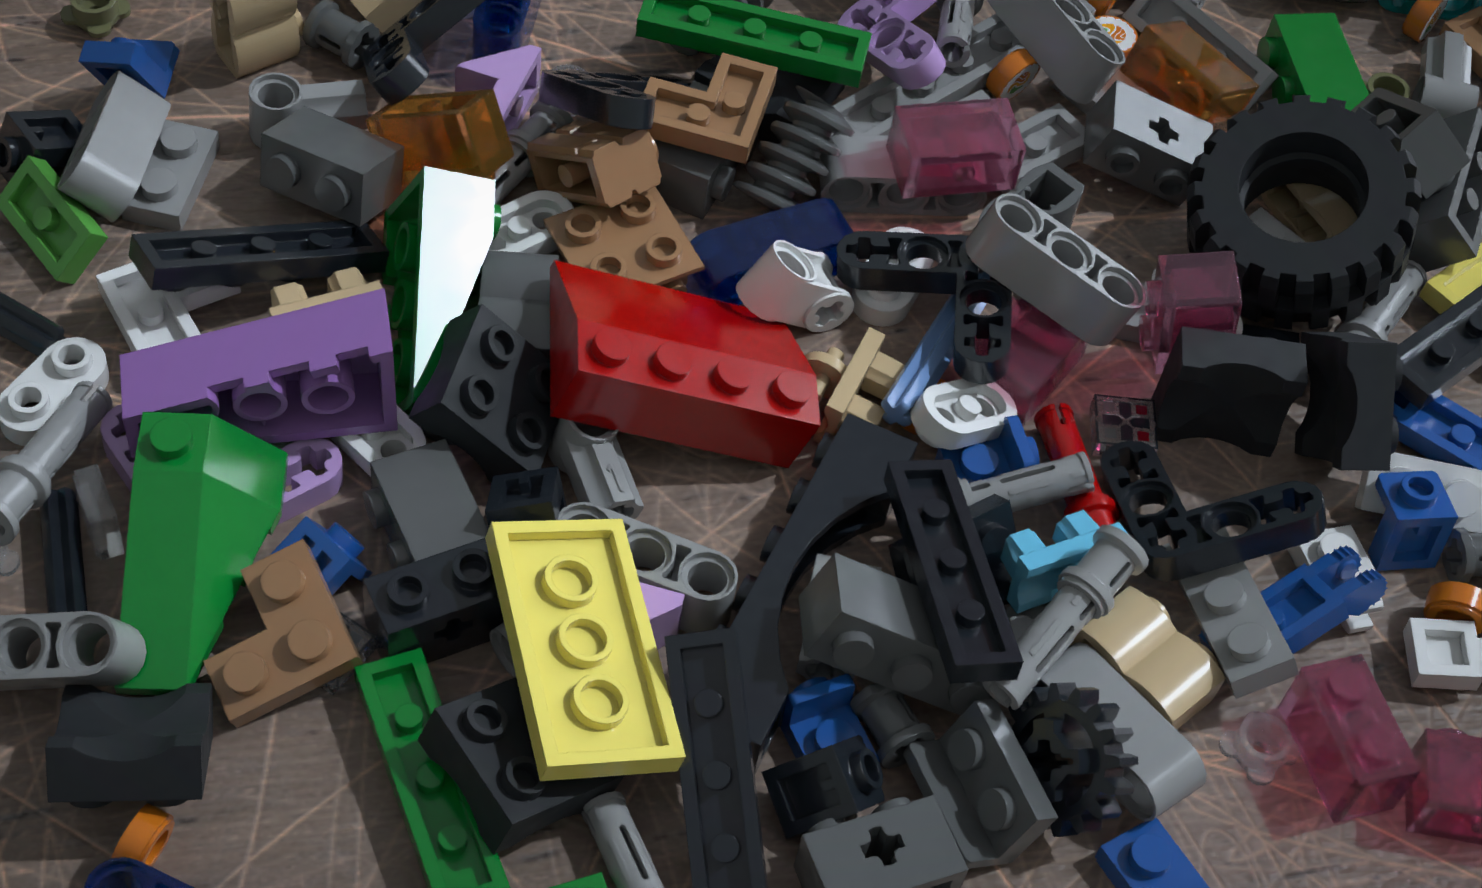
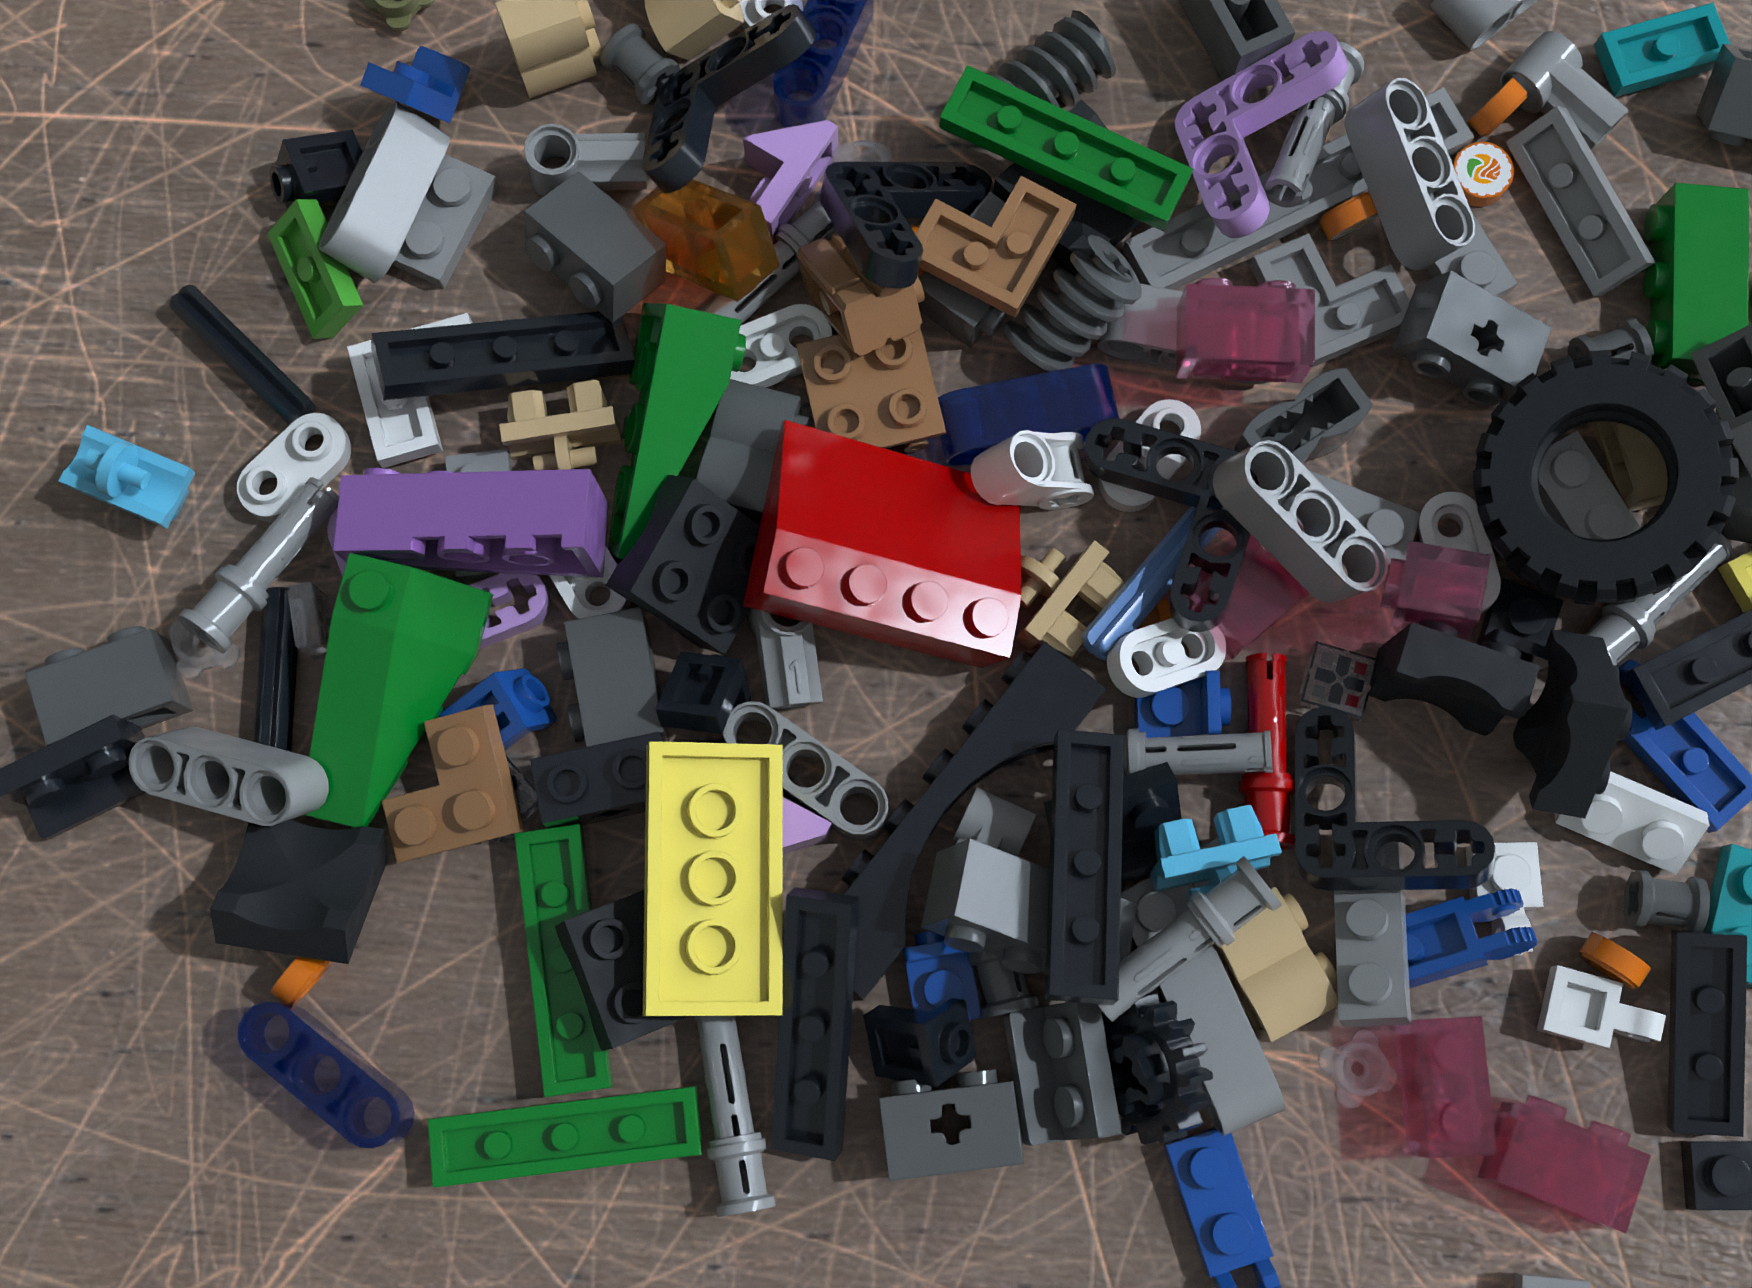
camera: 20 degrees right, 25 degrees up
clear orange brick [1119,20,1260,132] -> none
blue bracket [1368,471,1458,571] -> none

